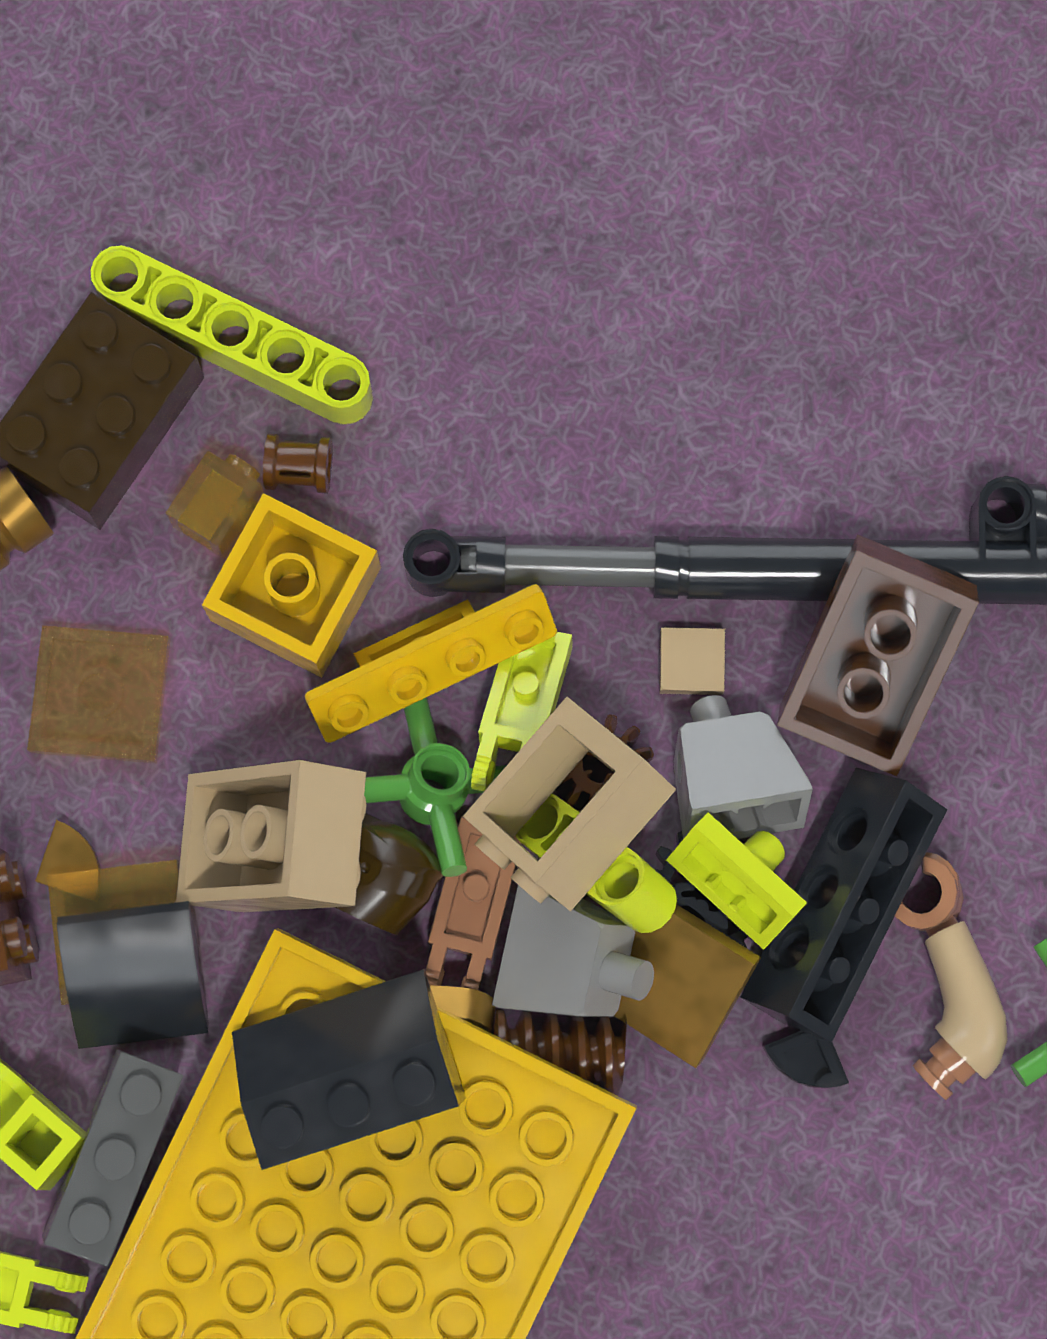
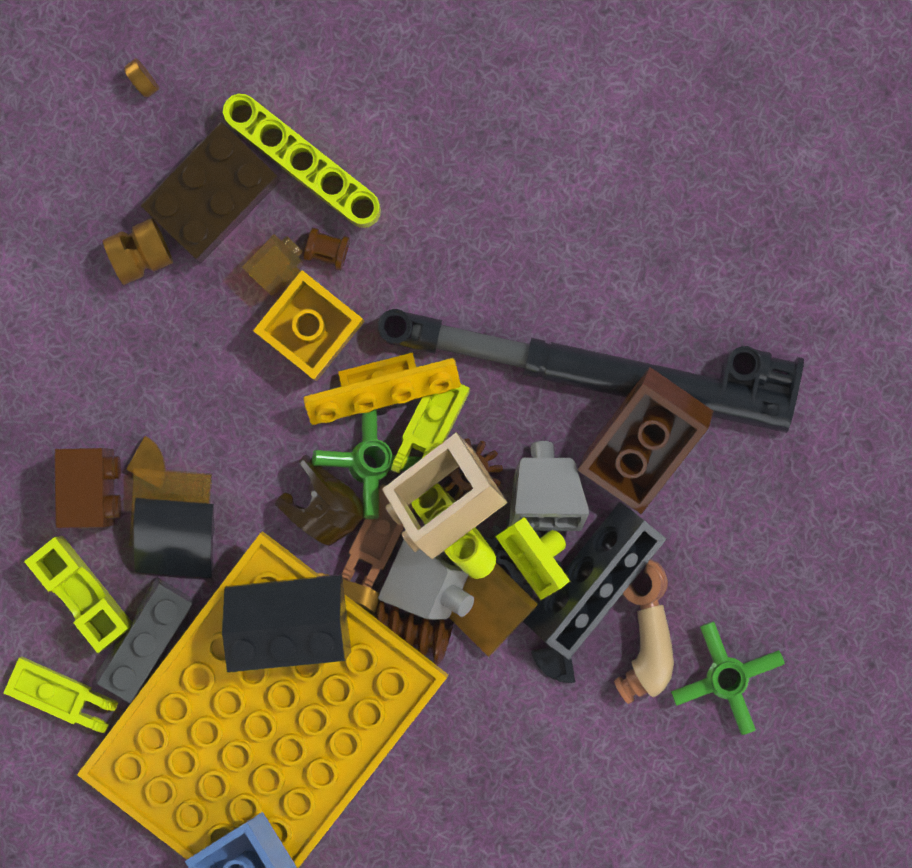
camera: 15 degrees right, 10 degrees up
clear yellow tile [27,625,170,764] -> none
tan brick [176,760,366,912] -> none
tan tile [660,628,725,695] -> none

